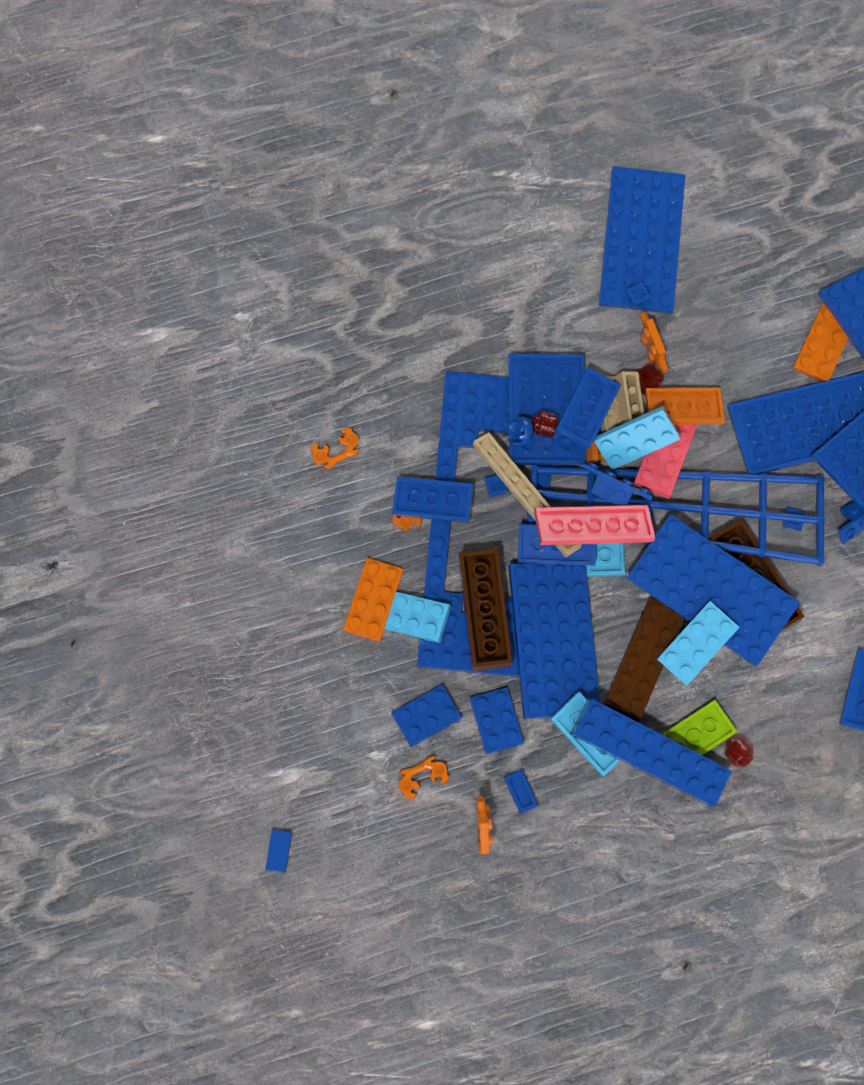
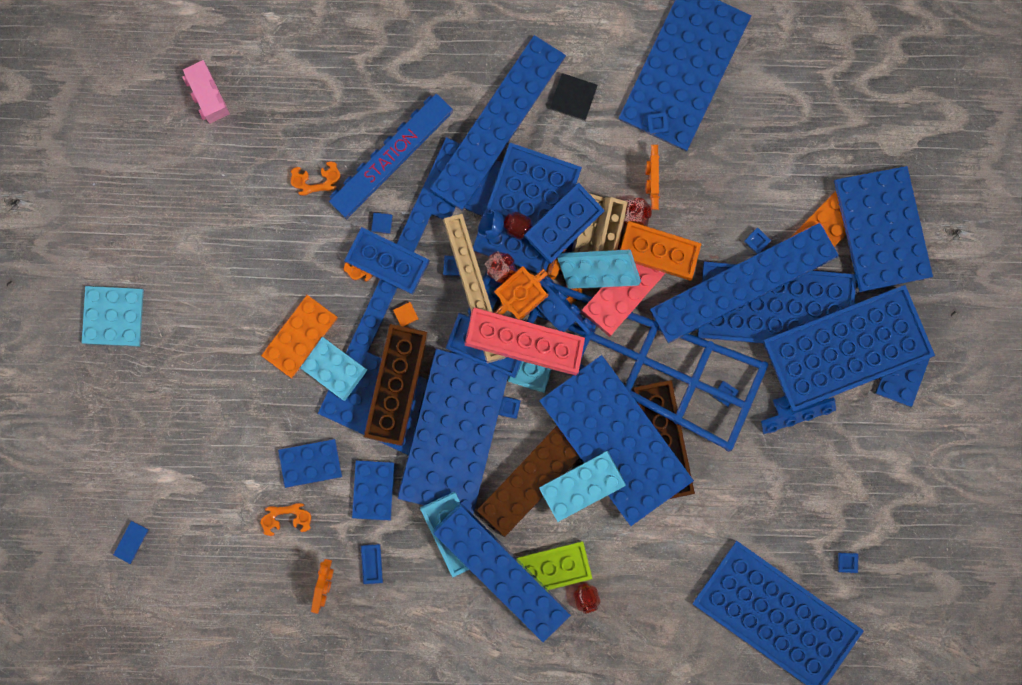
camera: 25 degrees right, 10 degrees up
none -> medium azure plate [82,286,144,347]
none -> bright pink wedge [182,60,230,124]
none -> blue brick [329,93,453,220]
none -> blue tile [371,213,393,234]
none -> orange tile [393,302,419,327]
none -> blue plate [430,35,566,211]
none -> clear red brick [484,252,518,283]
none -> orange plate [494,266,549,320]
none -> blue tile [498,396,521,419]
none -> black tile [550,73,598,121]
none -> blue plate [650,223,839,344]
none -> blue plate [744,227,771,254]

